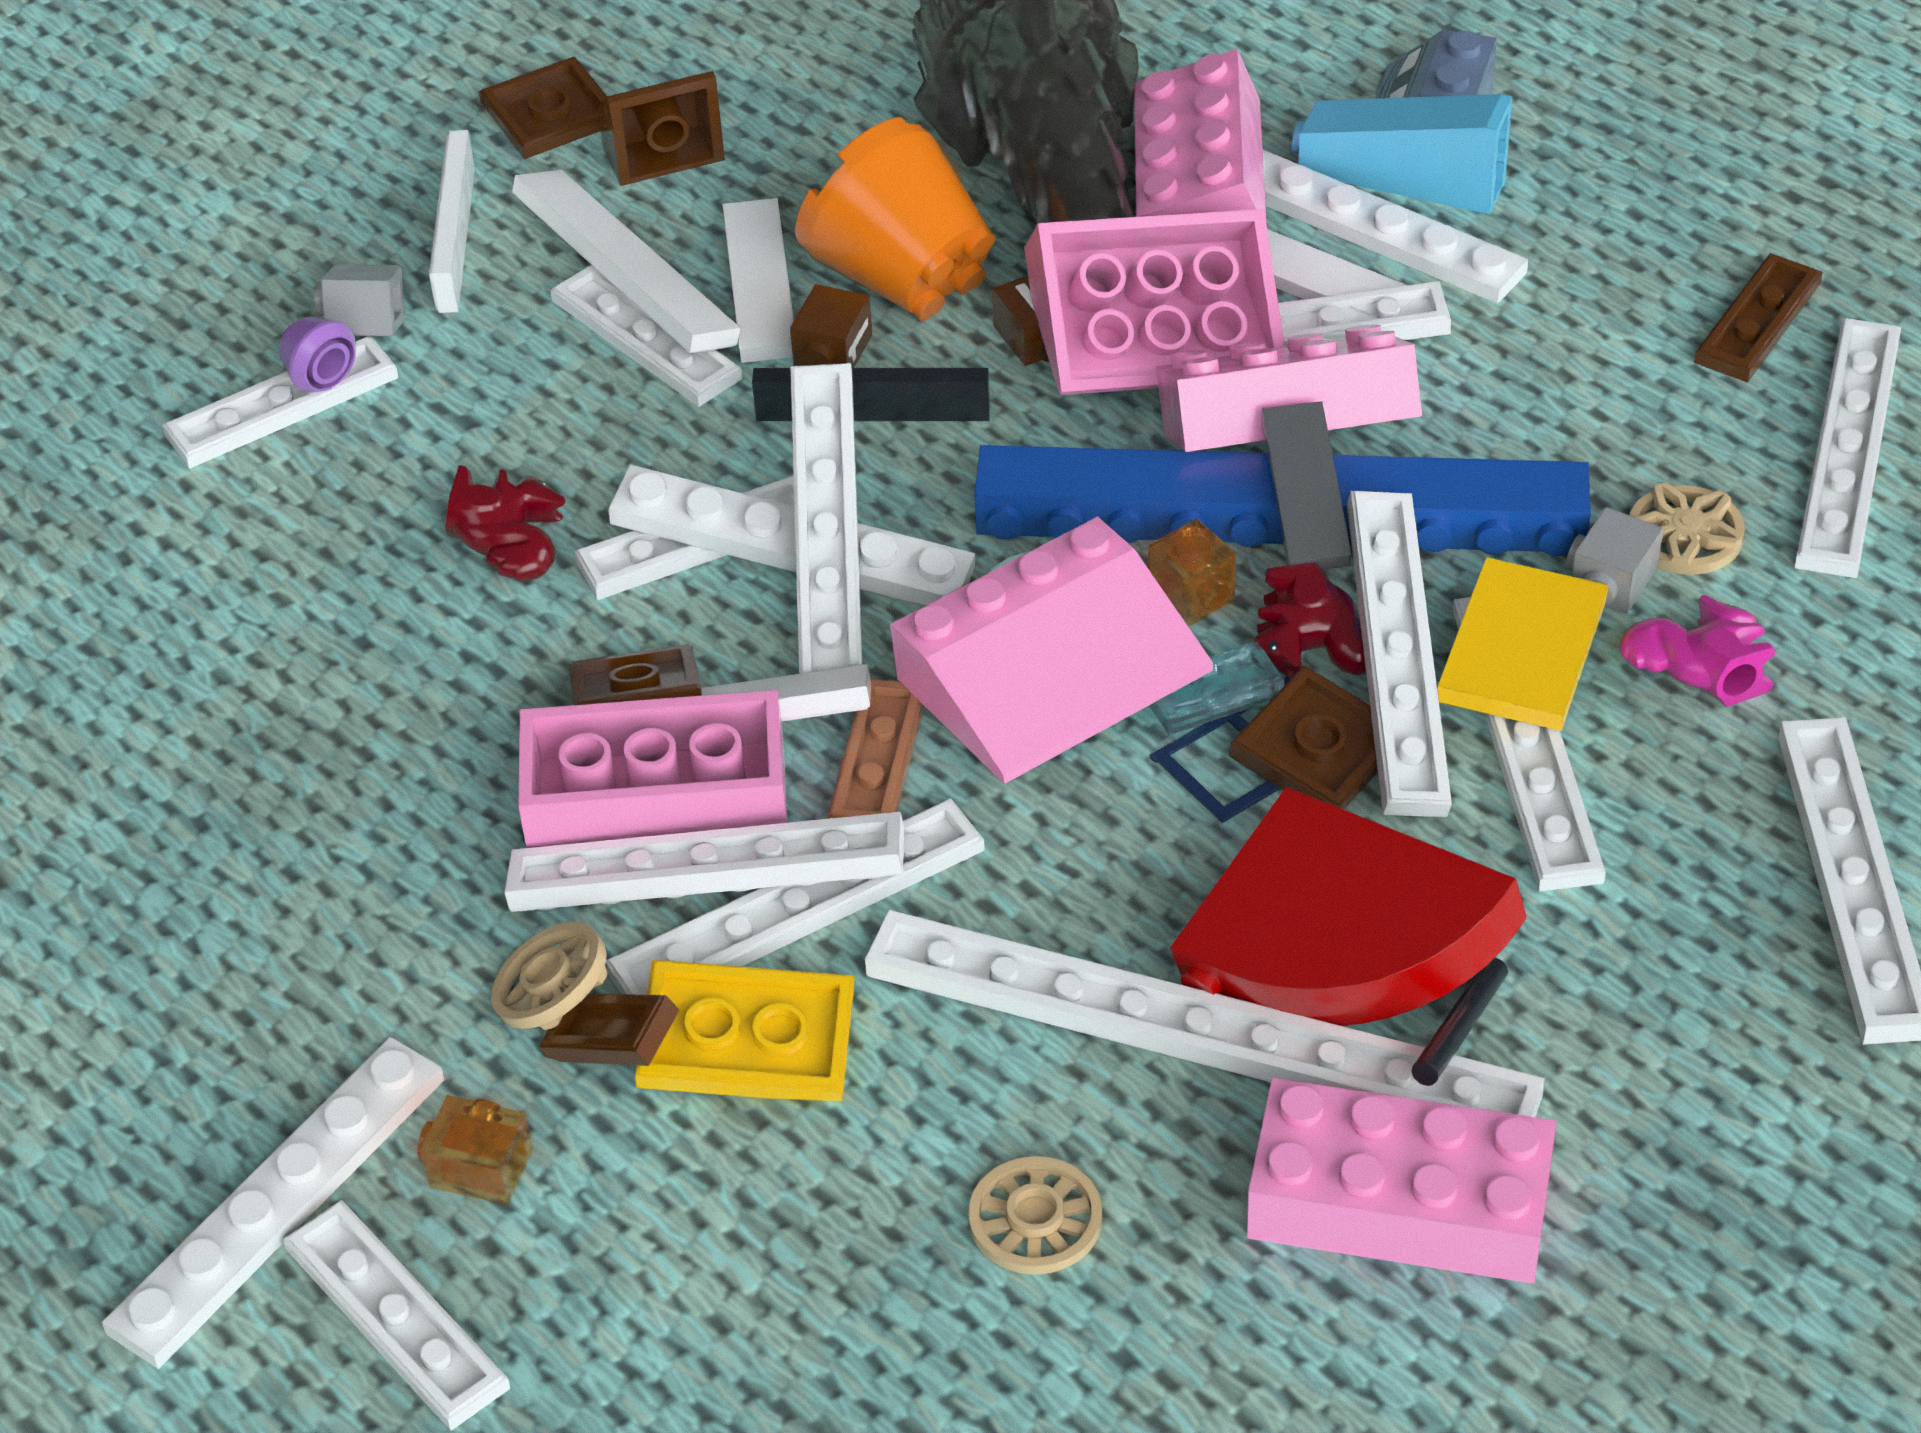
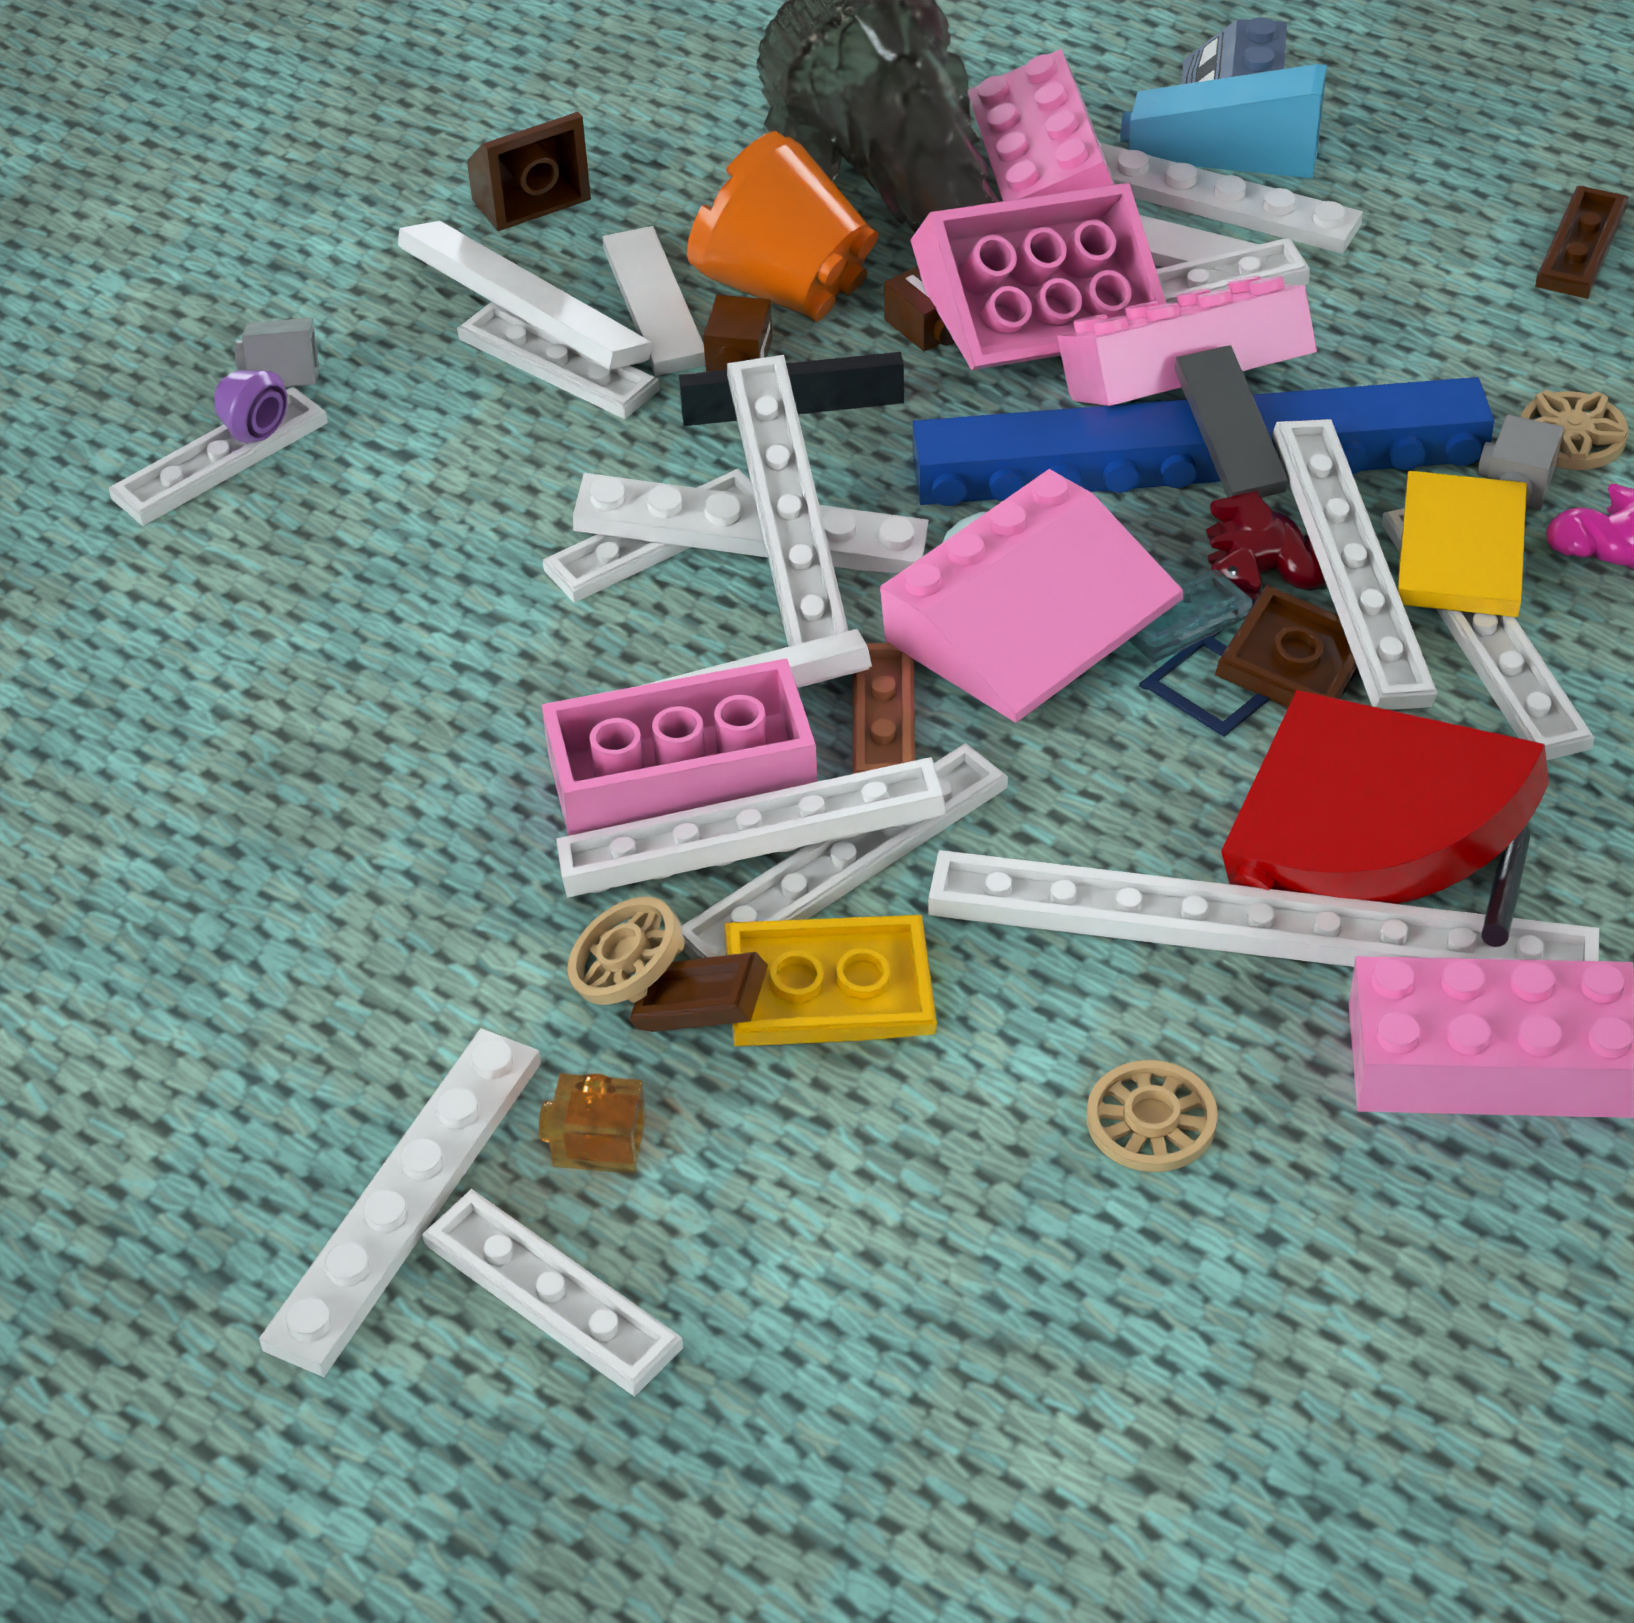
camera: 10 degrees left, 0 degrees up
white tile [429,130,475,313] -> none
dark red animal [445,465,566,582] -> none
reddish brown tile [478,57,607,159] -> none
reddish brown tile [569,644,702,705] -> none
clear orange brick [1148,519,1236,627] -> none

